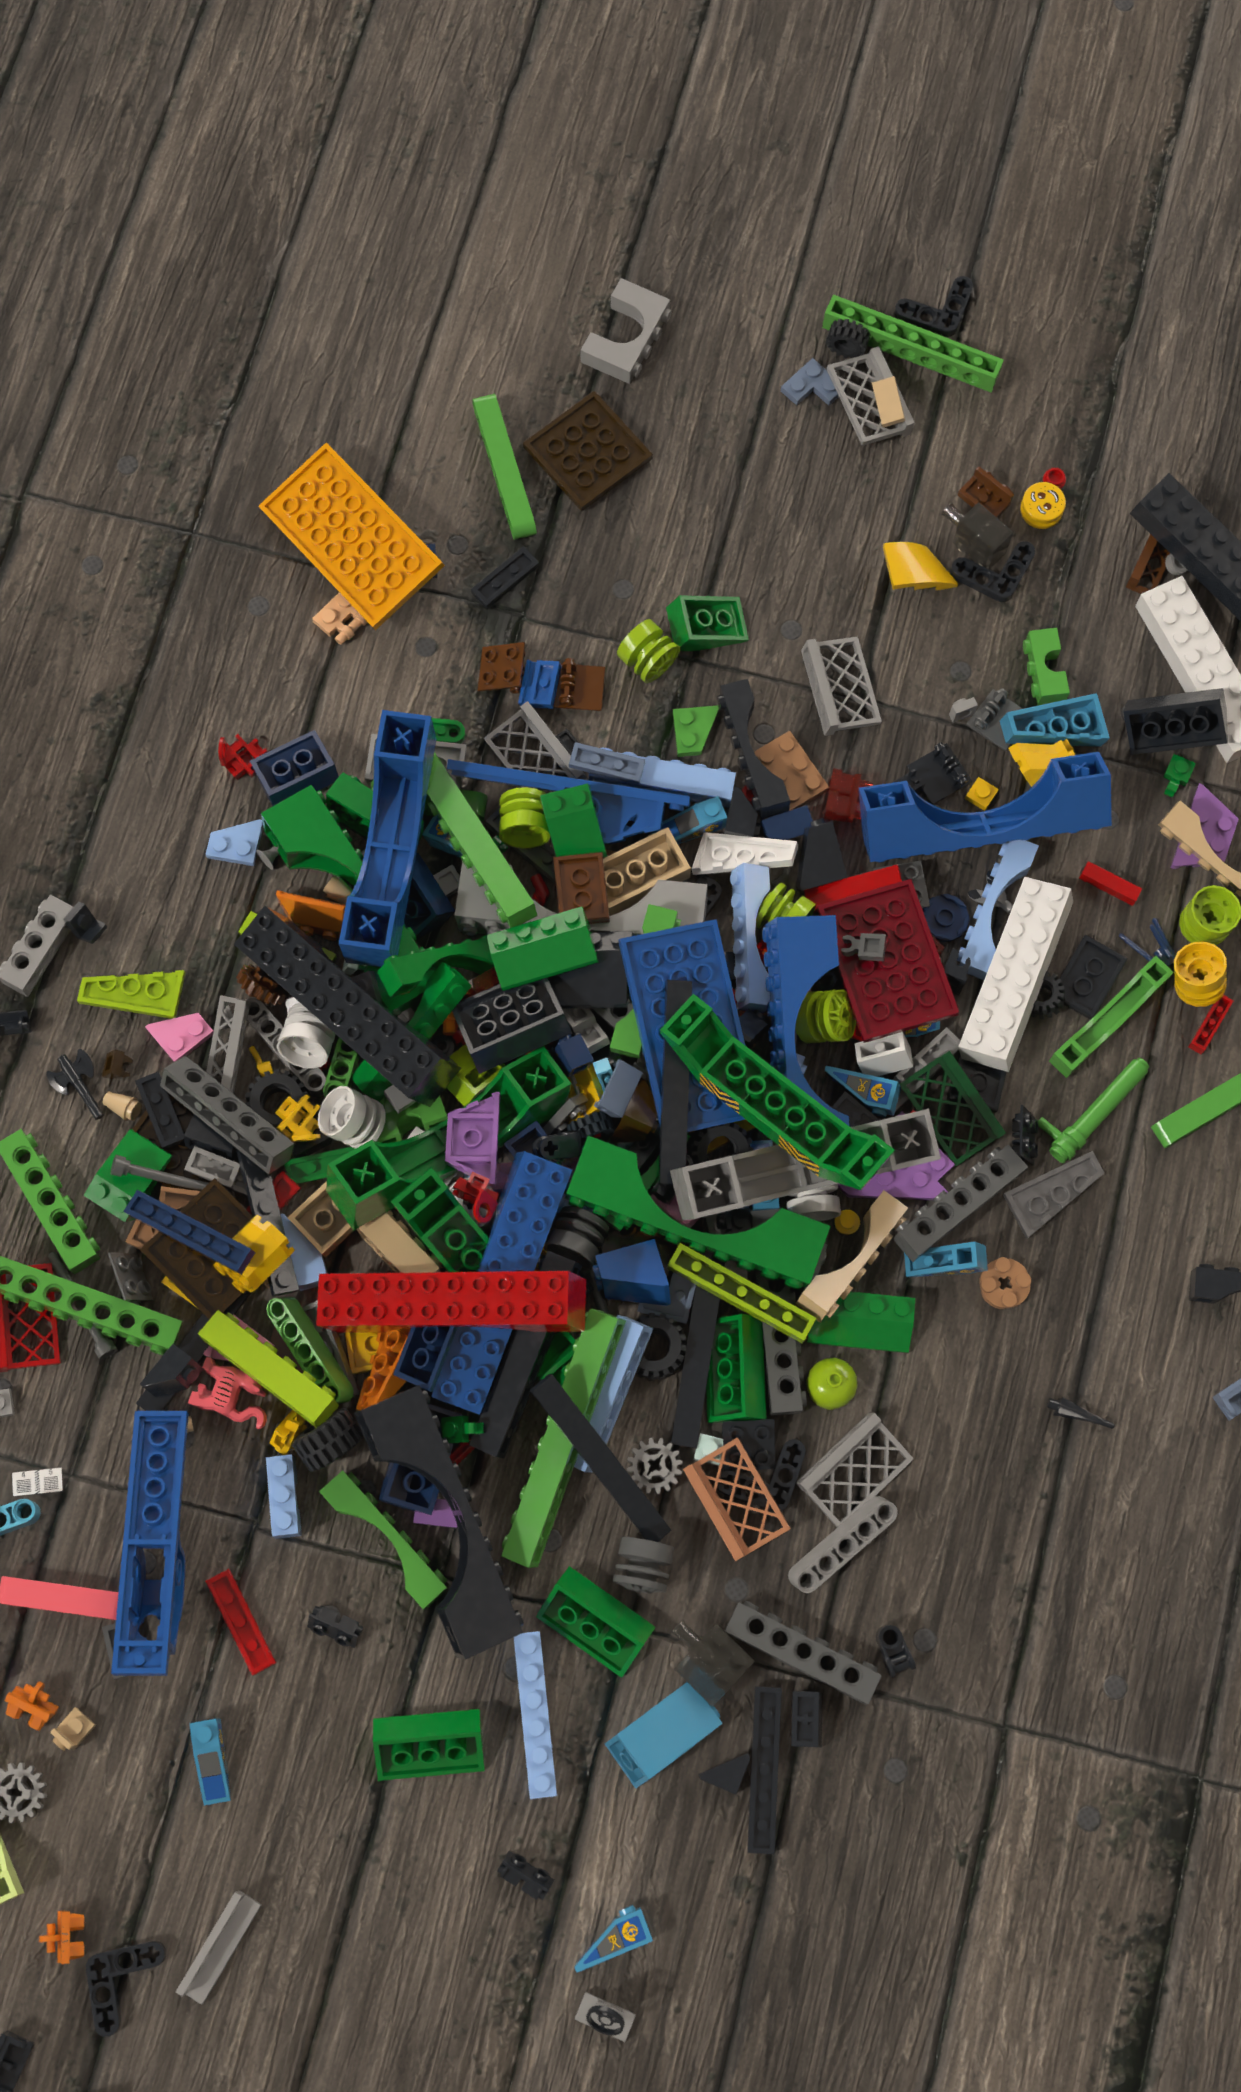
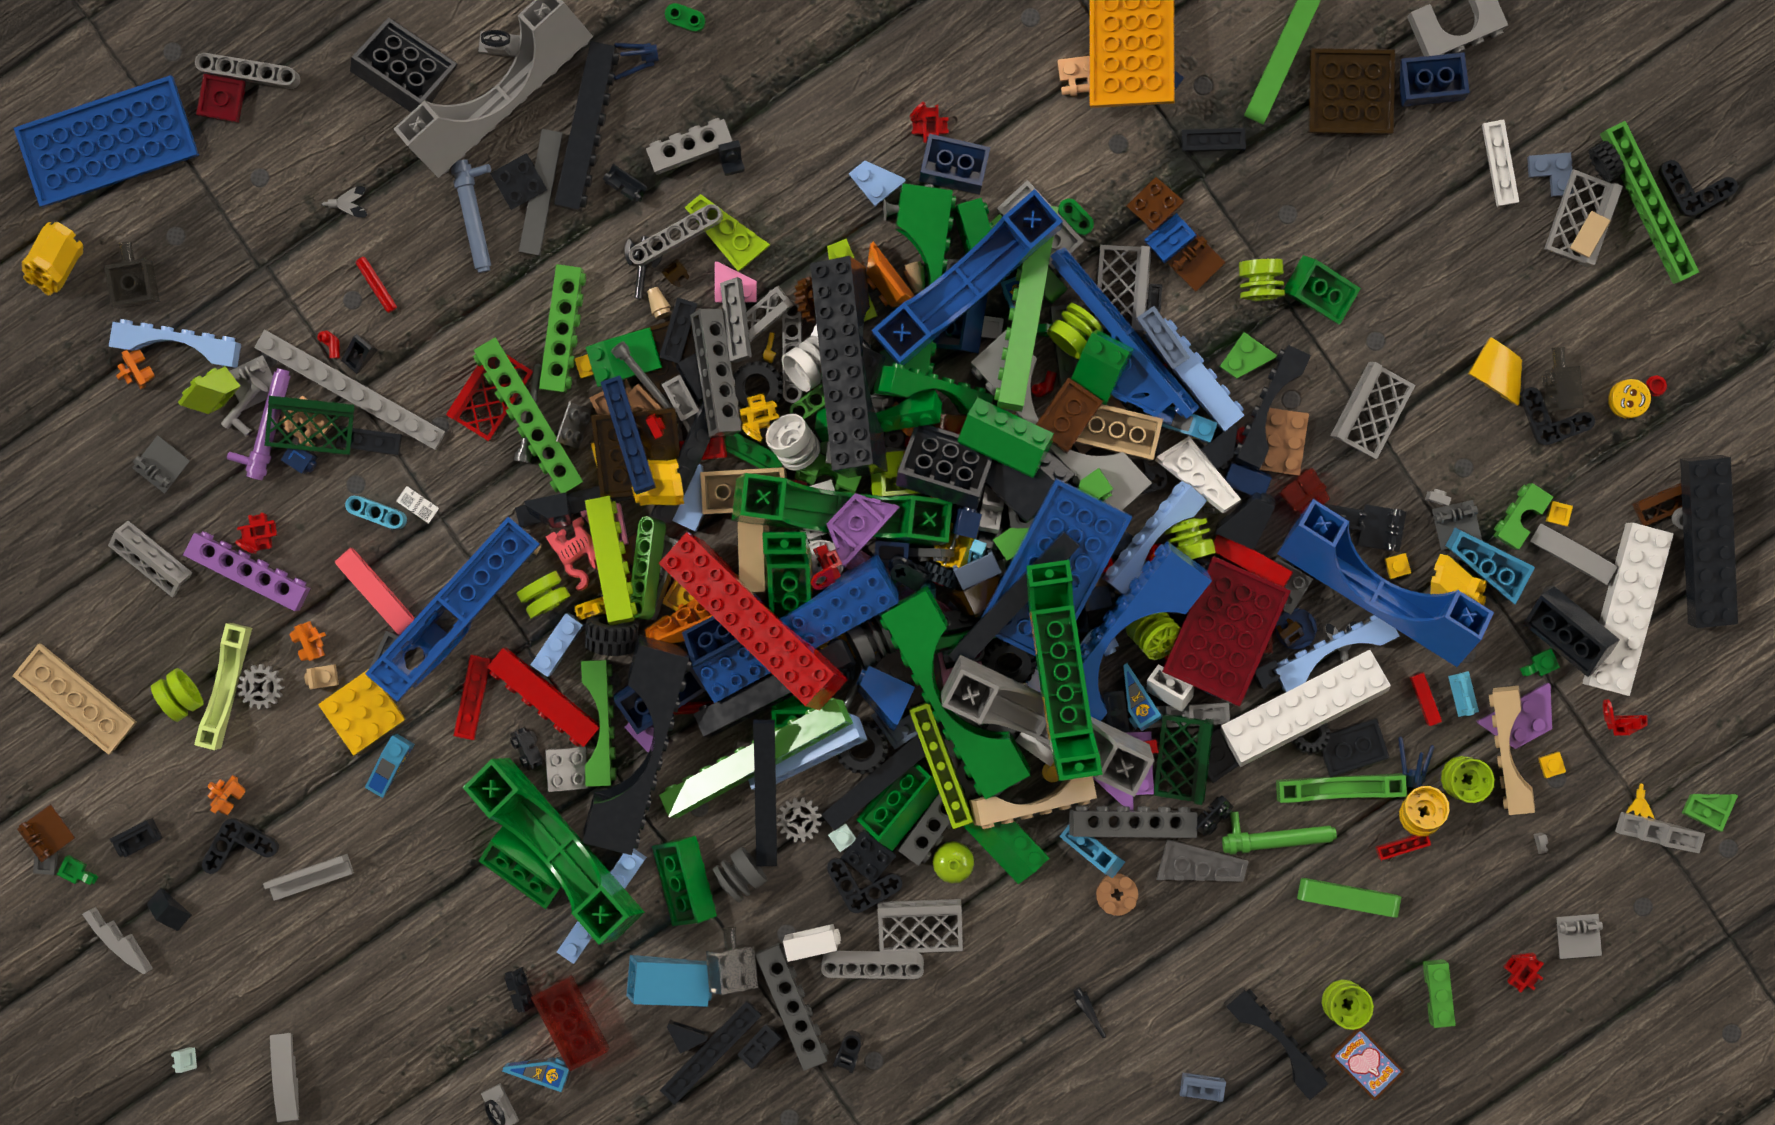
camera: 40 degrees right, 15 degrees up
green plate [441,1416,484,1444] -> none
nougat fence [683,1437,791,1561] -> none
dark grey plate [841,933,887,961] -> none
reddish brown bracket [957,466,1014,523] -> none
none -> yellow plate [318,669,406,756]
none -> green arch [463,758,645,945]
none -> red brick [487,647,600,747]
none -> lime wheel [516,571,571,619]
none -> clear red brick [531,974,610,1071]
none -> light grey hinge [545,747,588,792]
none -> yellow plate [575,354,594,379]
none -> light grey beam [629,204,723,266]
none -> red plate [646,413,665,439]
none -> dark grey plate [720,277,752,363]
none -> white window [783,924,841,962]
none -> dark brown tile [1277,618,1304,647]
none -> dark blue slope [1400,52,1470,107]
none -> medium azure hinge [1448,671,1479,717]
none -> white plate [1482,120,1519,207]
none -> light grey slope [1530,524,1618,585]
none -> yellow plate [1546,501,1573,526]

